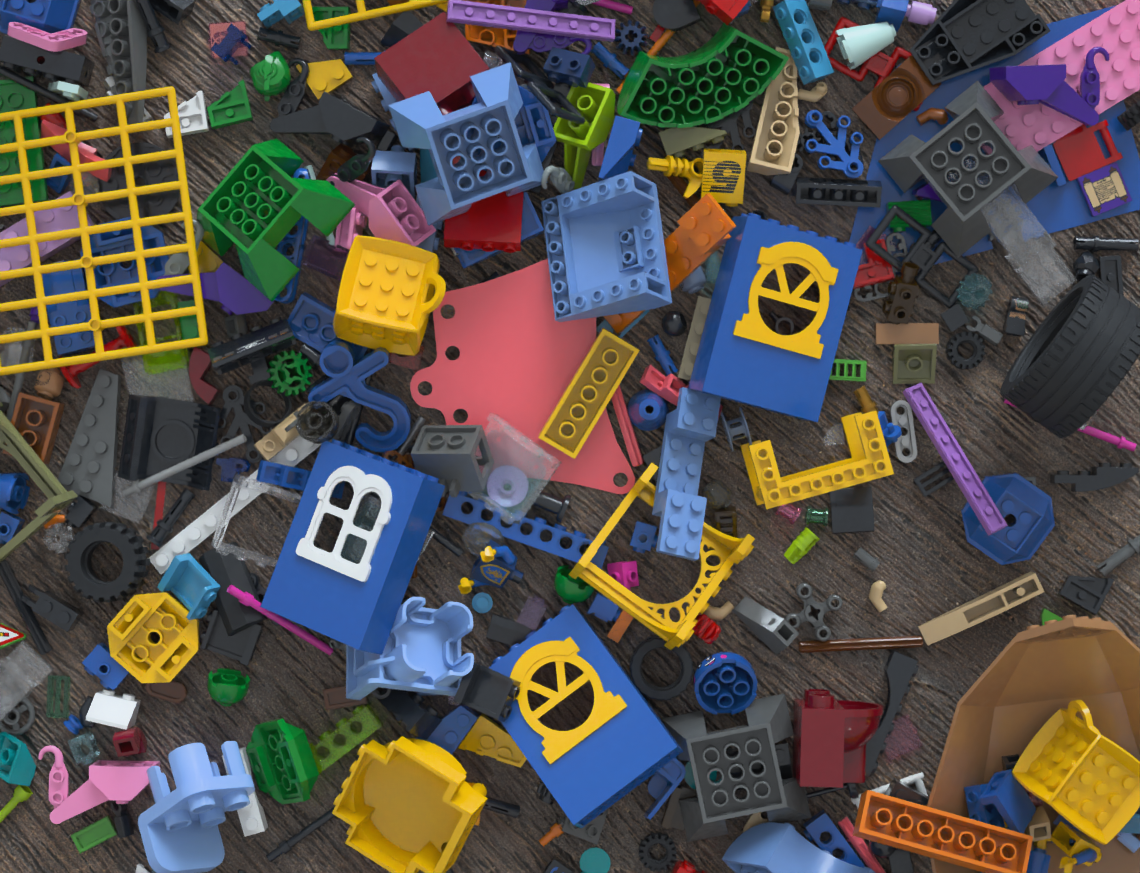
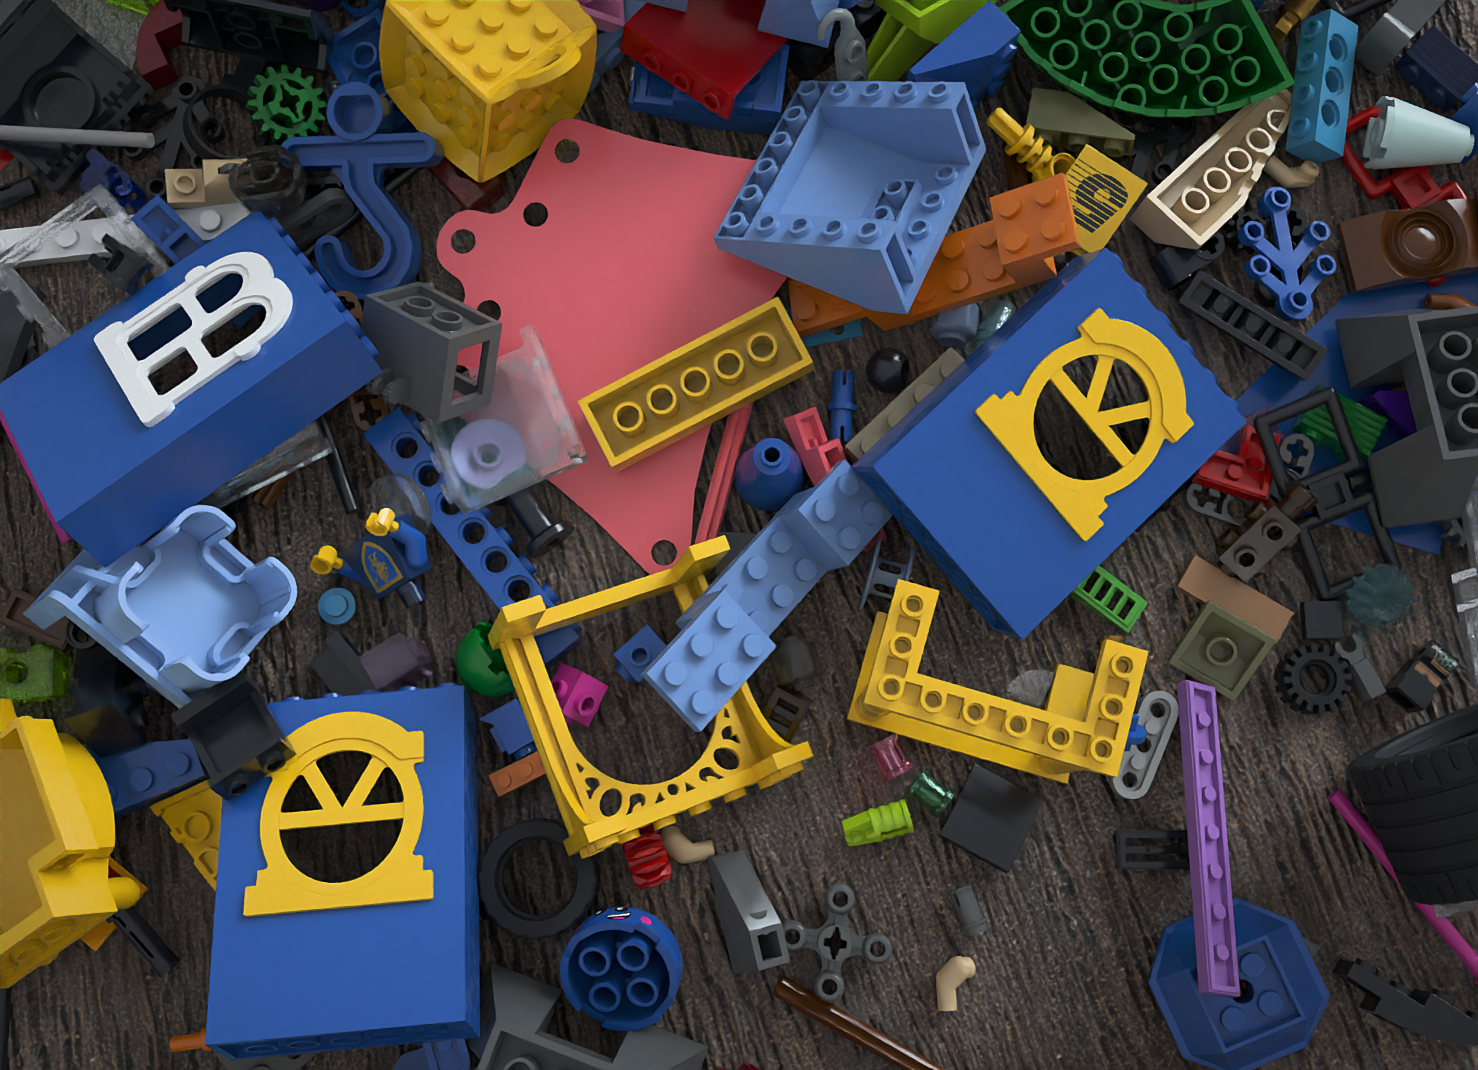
camera: 30 degrees right, 10 degrees down
none -> black piece [86,233,154,296]

